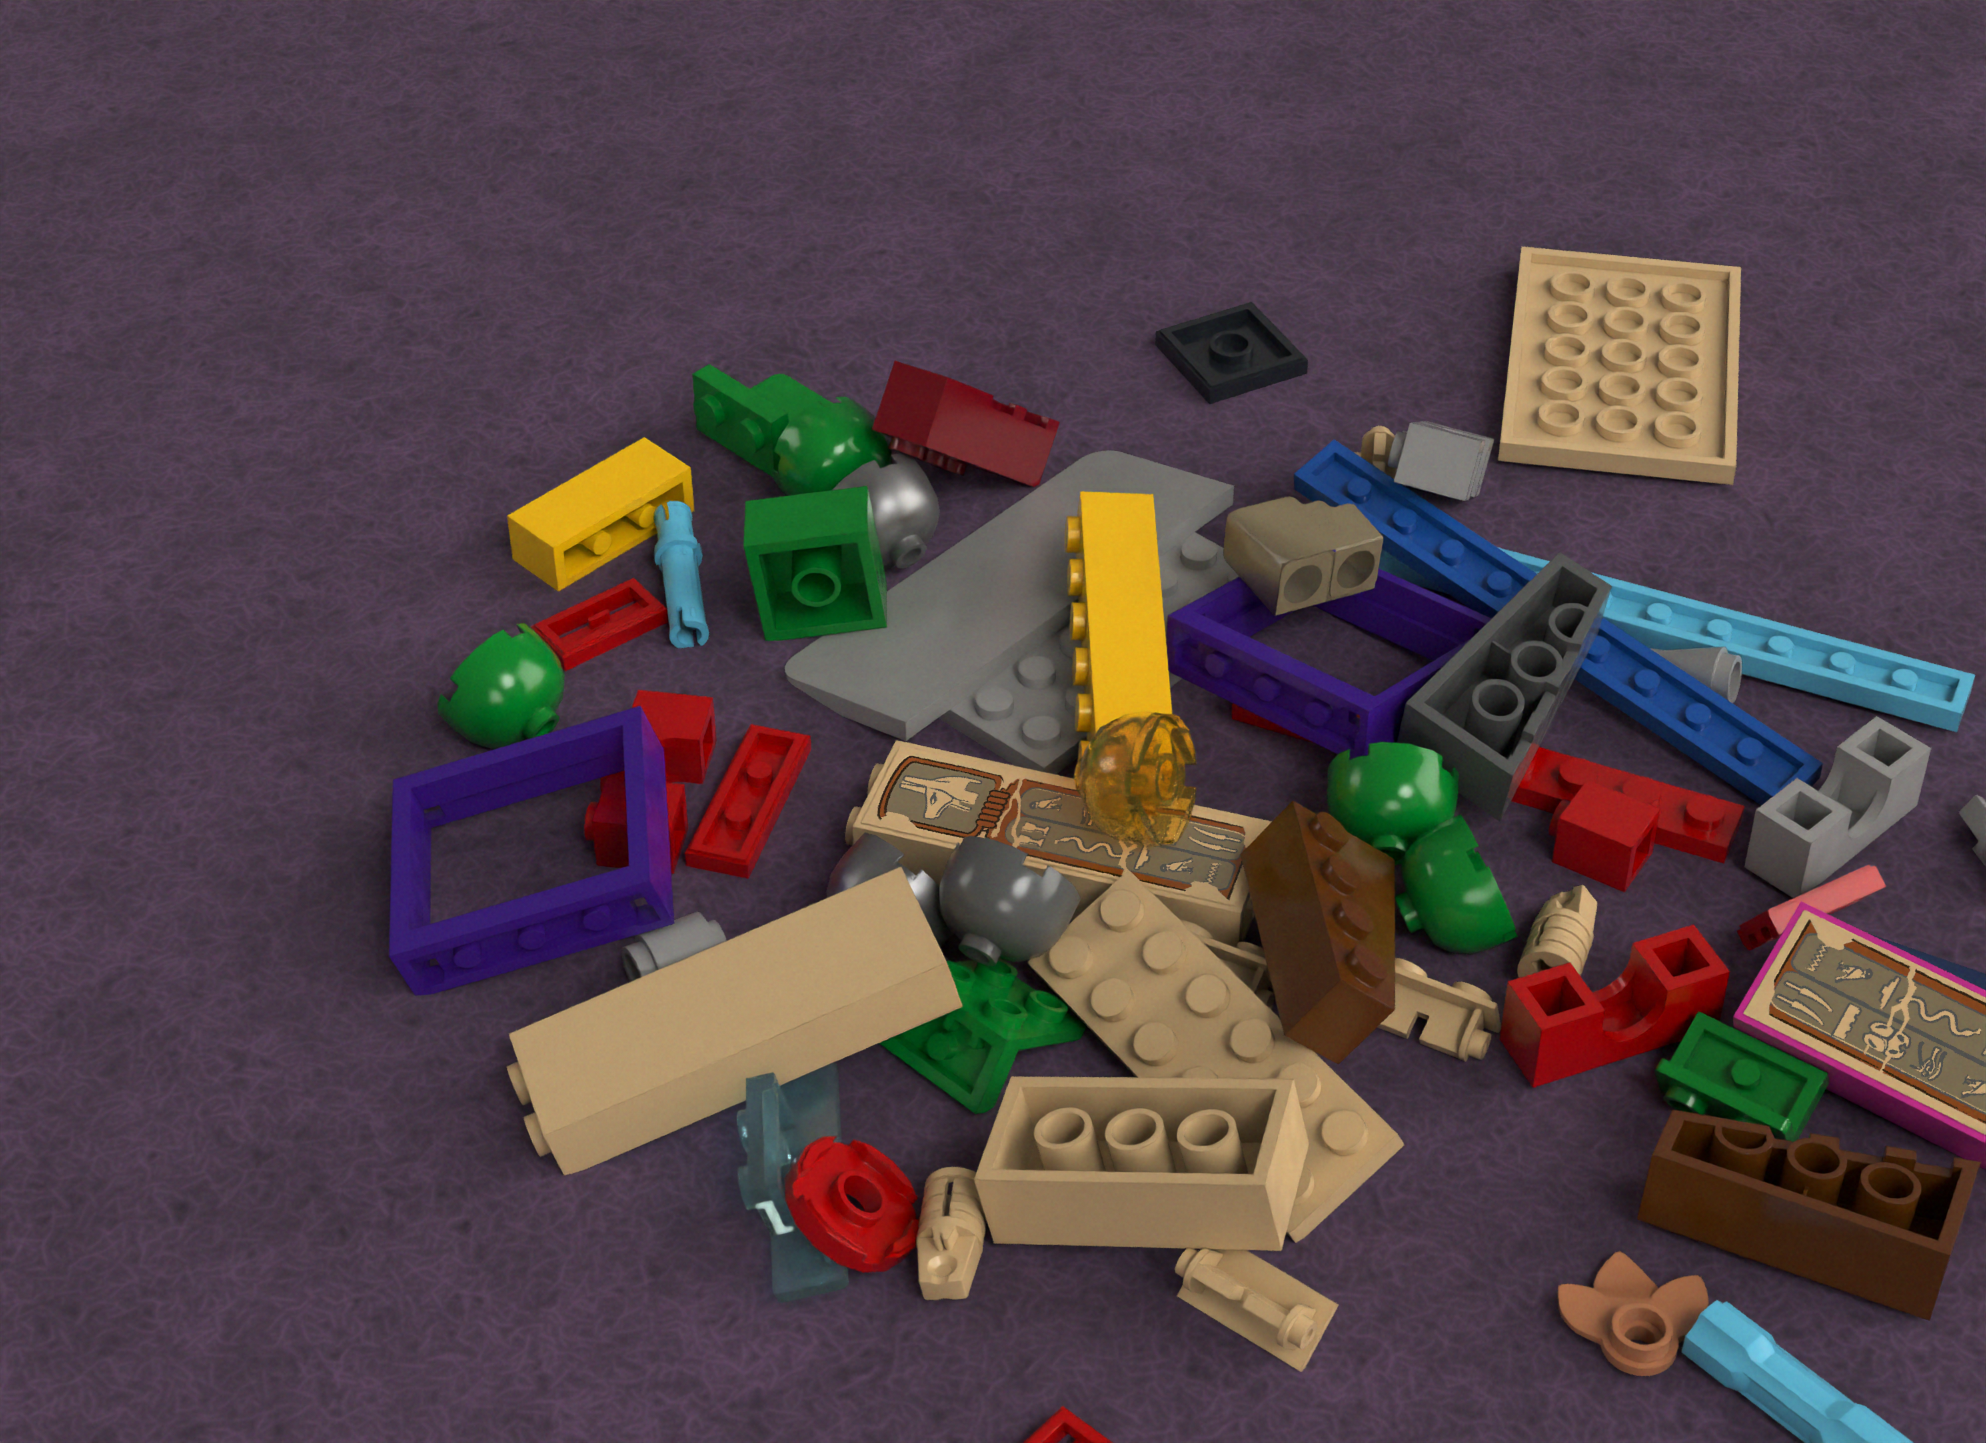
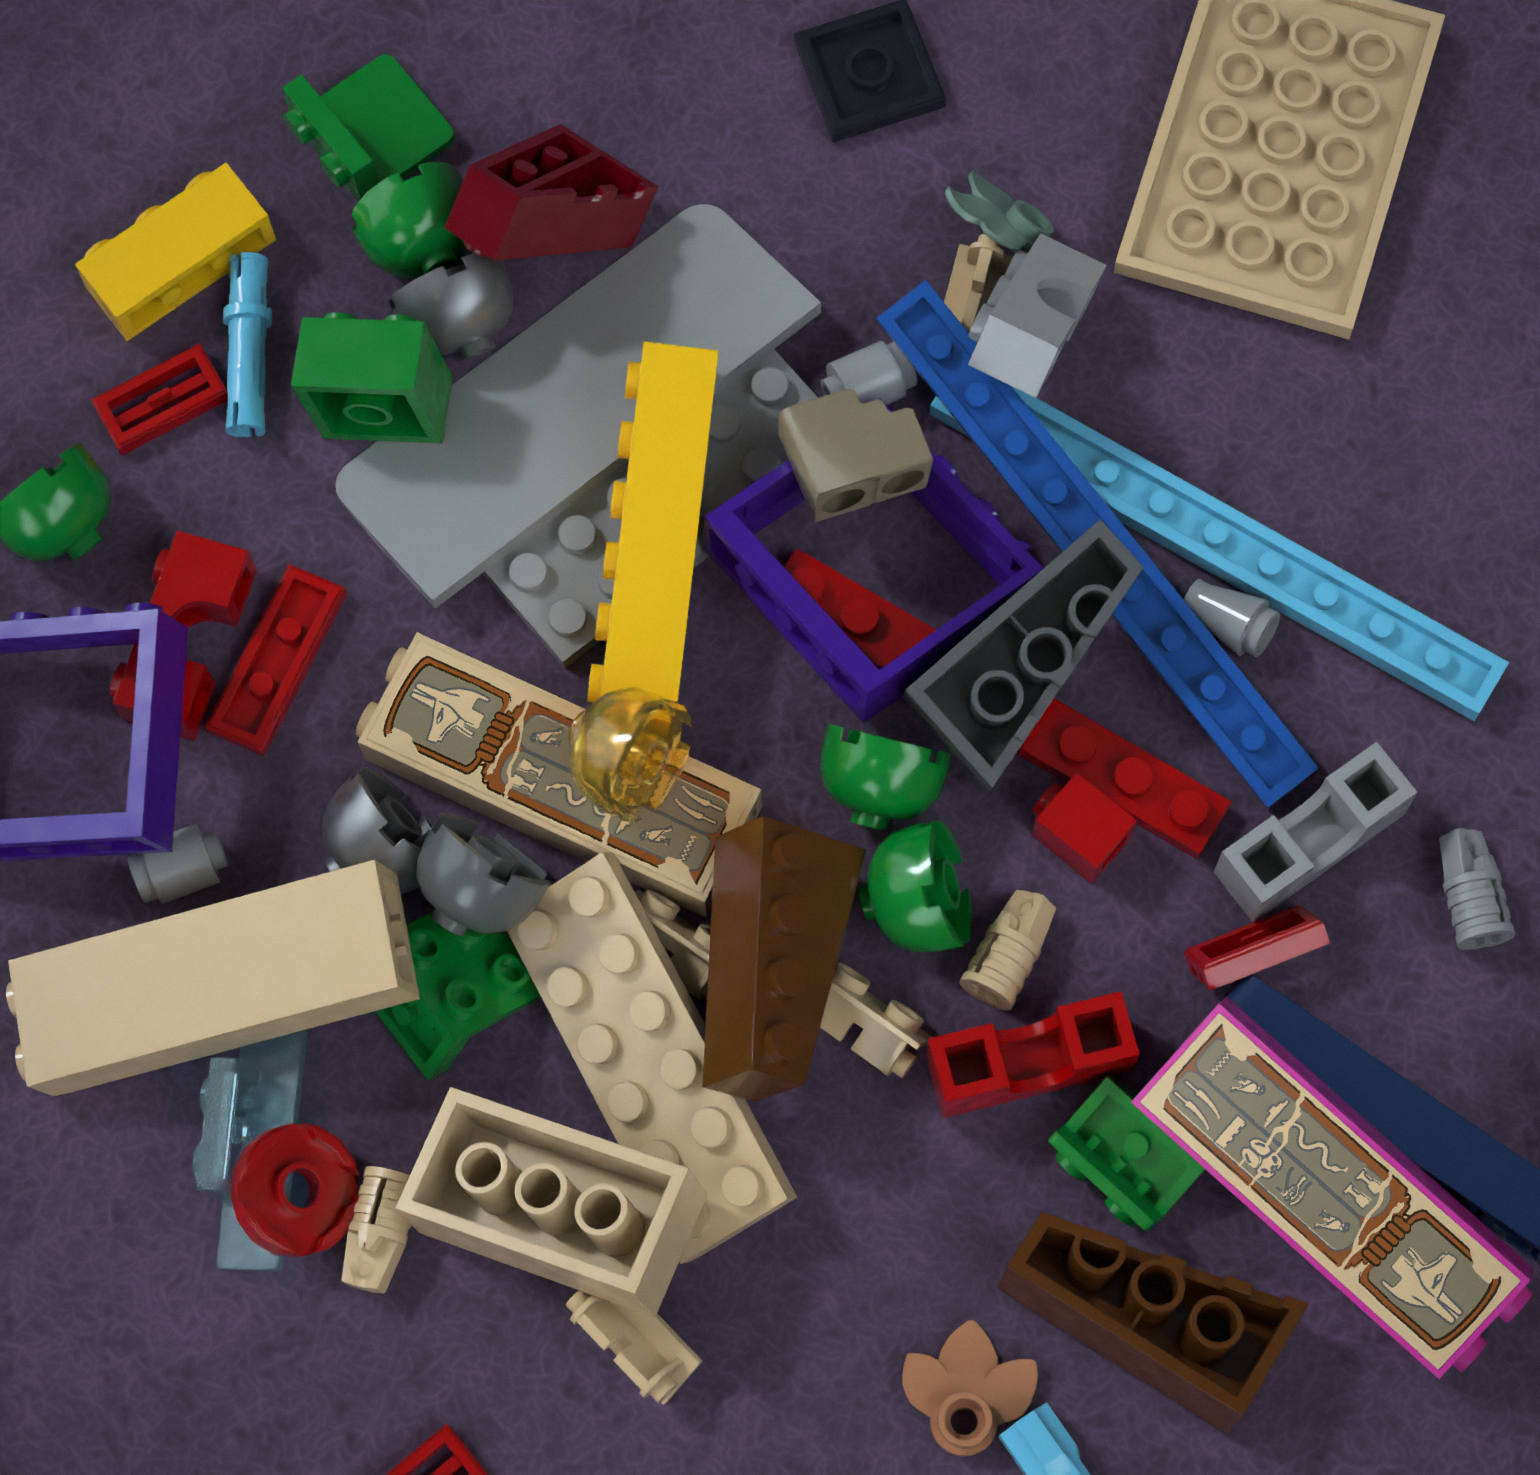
camera: 10 degrees right, 30 degrees up
none -> sand green plate [945,170,1054,253]

